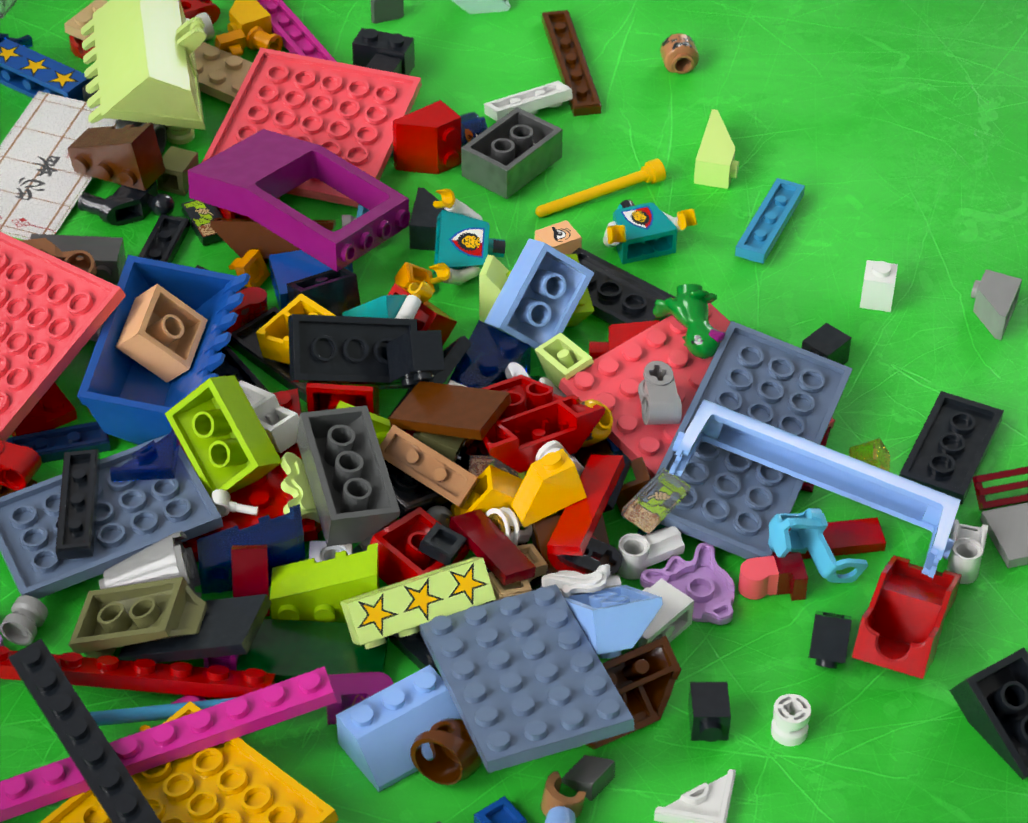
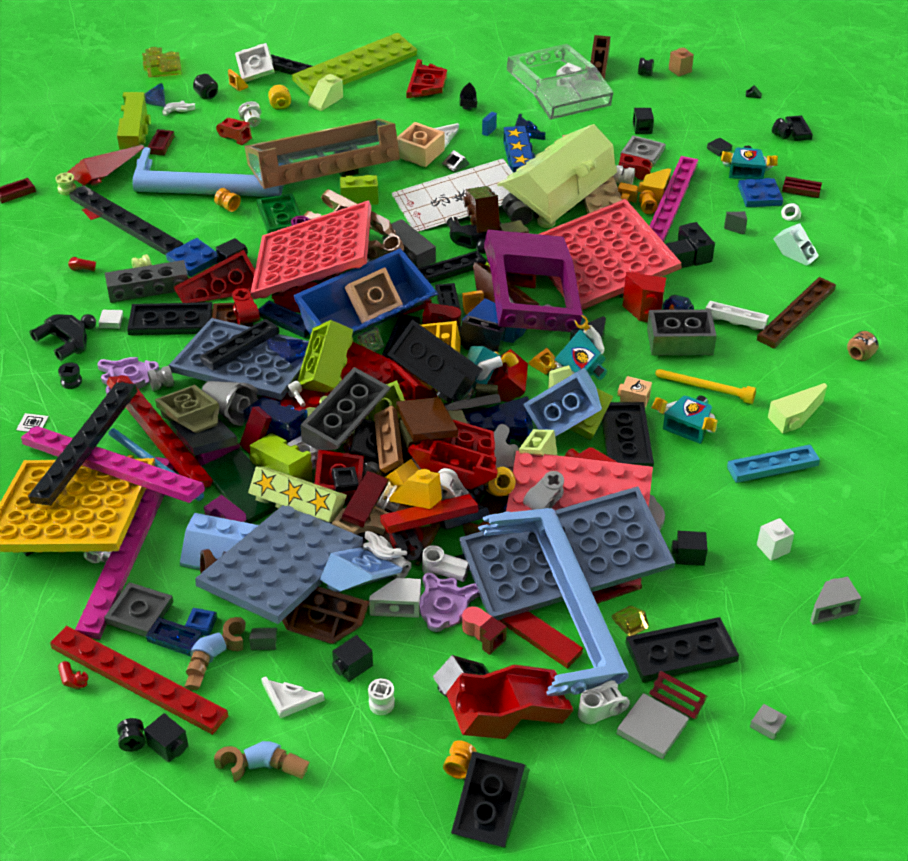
camera: 50 degrees right, 0 degrees up
white slope [239,380,299,453] -> none
clear tile [621,467,691,535] -> none
green animal [653,284,726,359] -> none
medium azure piece [768,508,868,583] -> none
none -> light orange wheel [443,741,477,779]

